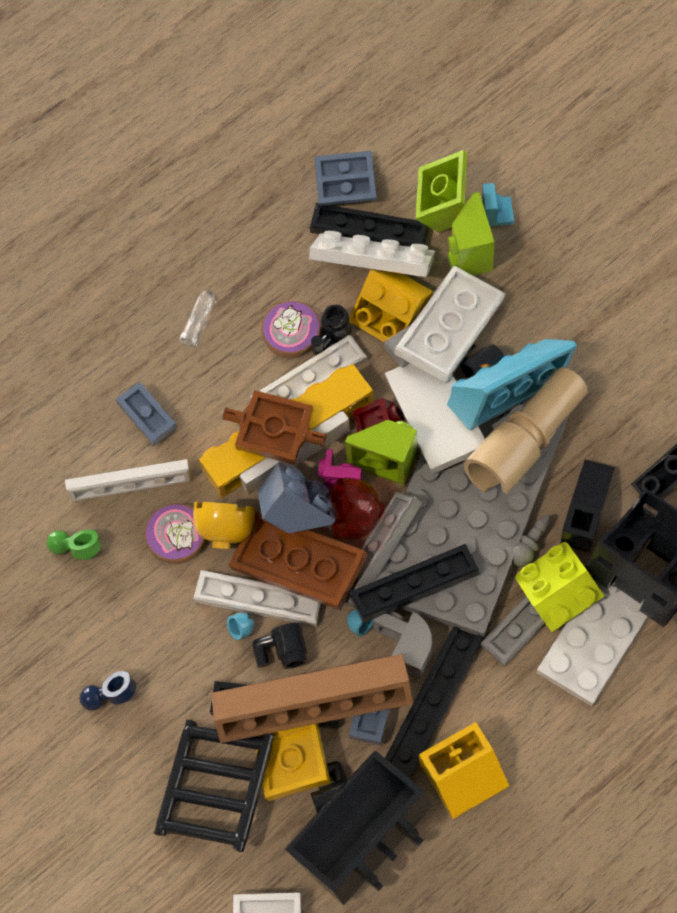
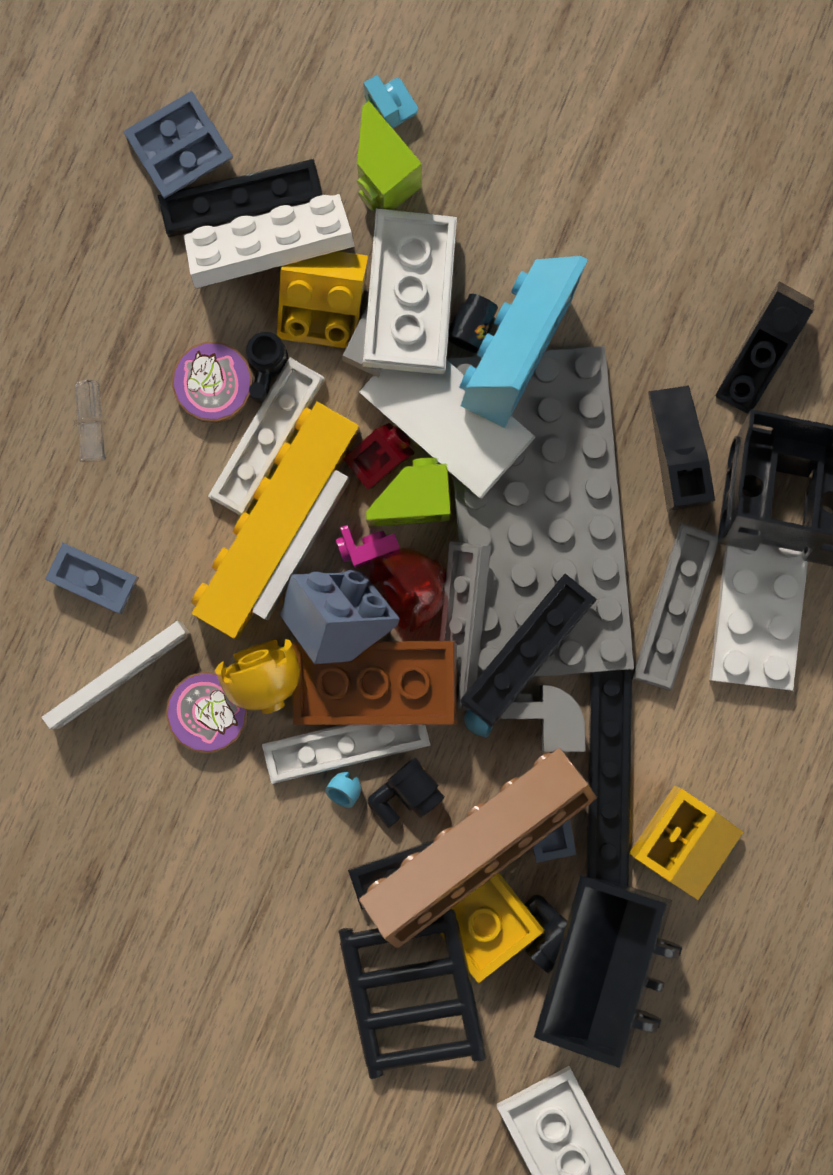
camera: 35 degrees left, 20 degrees up
bright green plate [47,530,101,560] -> none
dark blue plate [79,671,136,711] -> none
dark orange plate [222,390,326,465] -> none
lime slope [415,150,467,233] -> none
tan piece [464,367,588,494] -> none
light grey bar [512,515,550,567] -> none
neon yellow bracket [515,542,605,632] -> none

